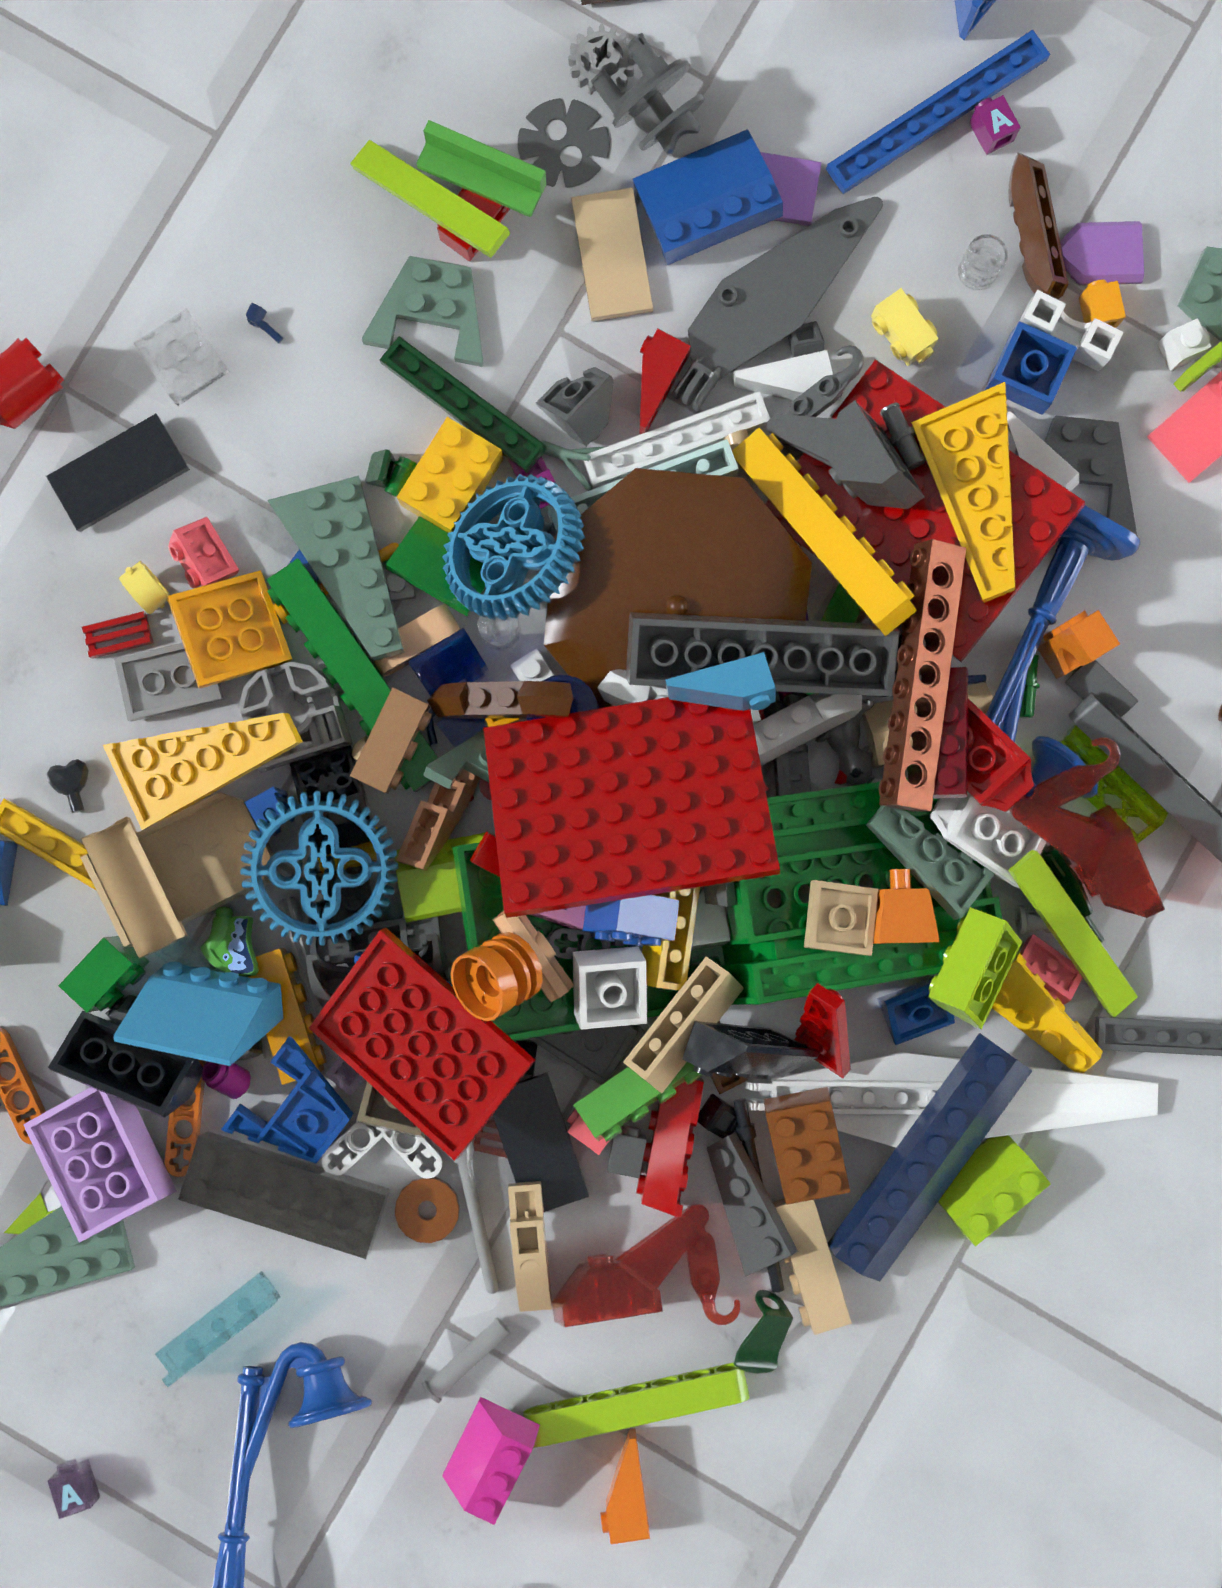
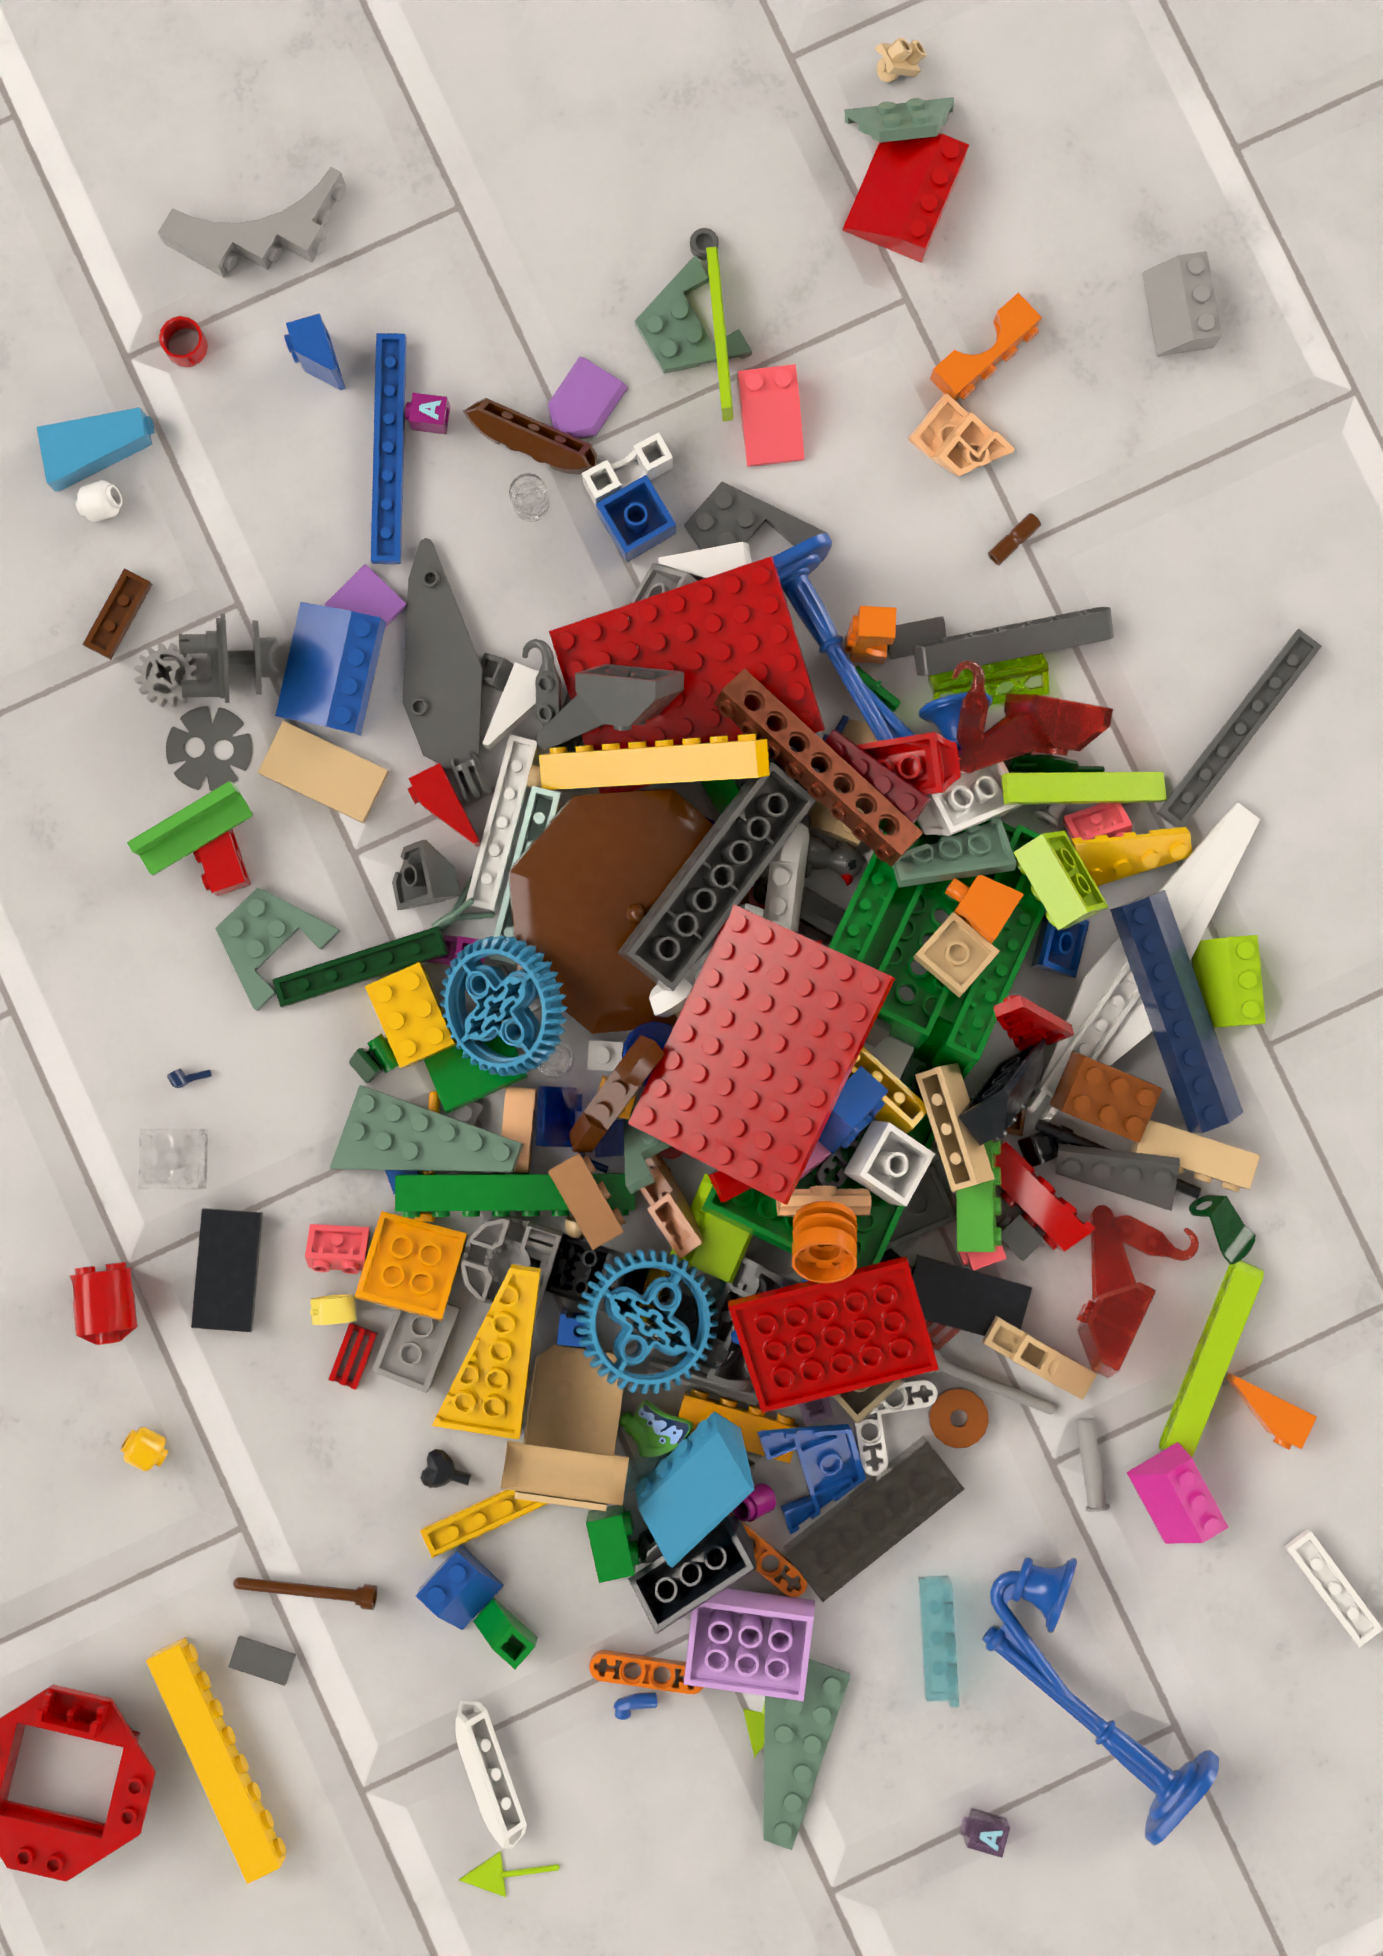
camera: 55 degrees left, 0 degrees up
lime tile [350,139,511,258] -> none
dark azure slope [665,652,776,711] -> none
light yellow brick [871,288,939,367] -> none
dark grey pin [880,402,926,470] -> none
yellow wing [911,382,1015,603] -> none
light orange brick [1079,279,1126,328] -> none
white brick [1157,318,1211,371] -> none

